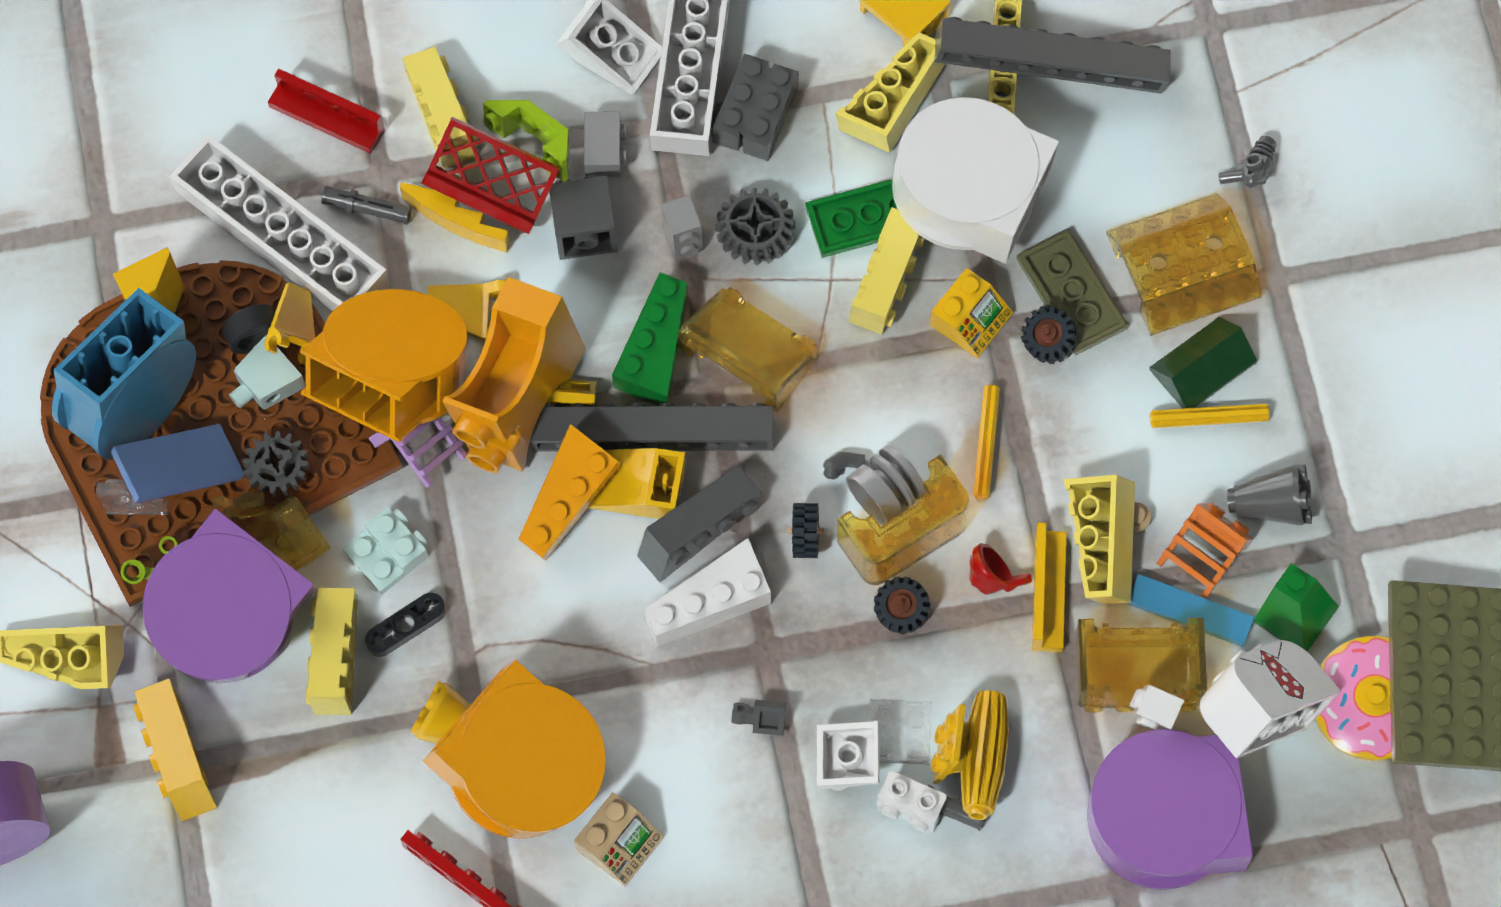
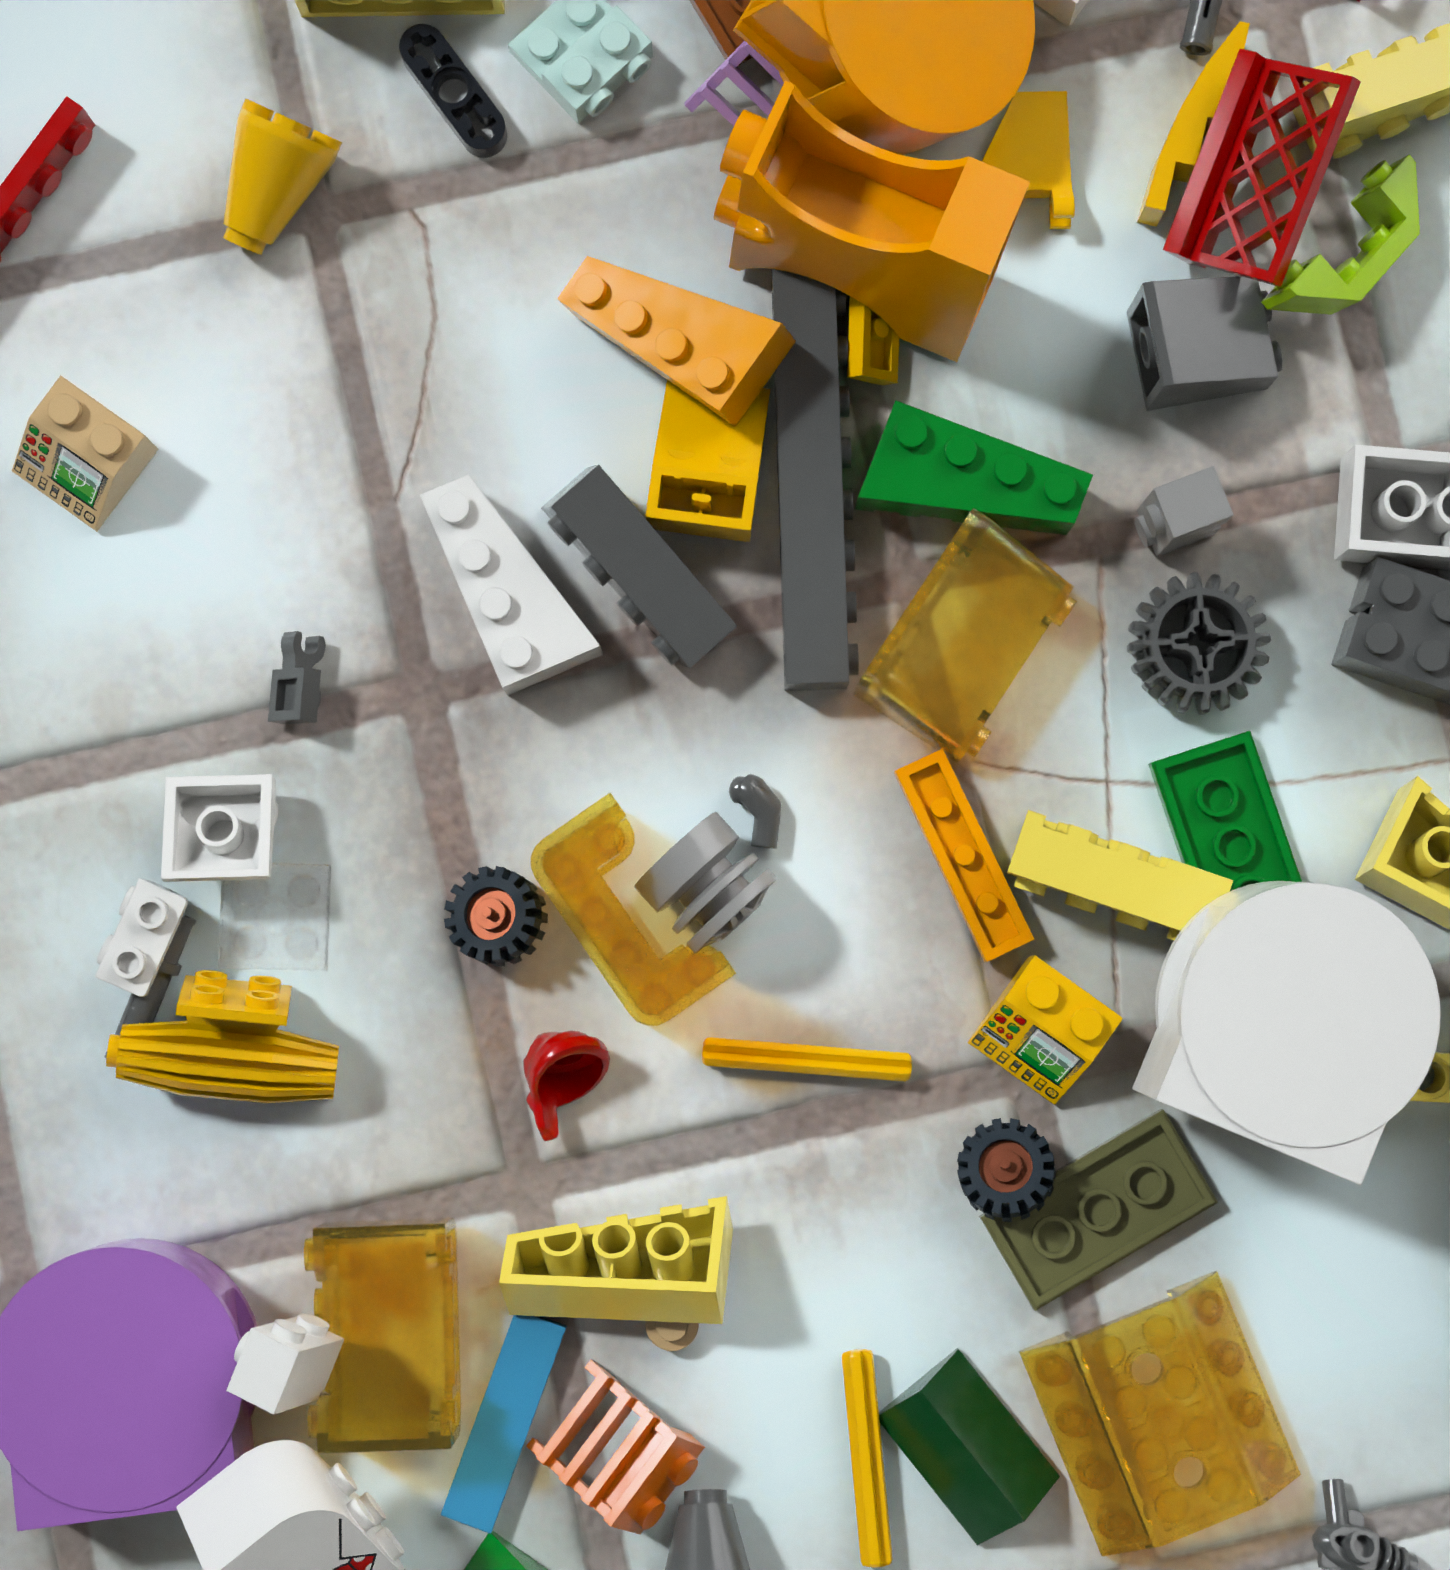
camera: 85 degrees right, 15 degrees up
light orange brick [422,659,606,839] -> none
light grey brick [584,111,627,177] -> none
black wheel [787,503,824,558] -> none
yellow fence [1032,522,1066,652] -> none
none -> light orange plate [894,748,1035,962]

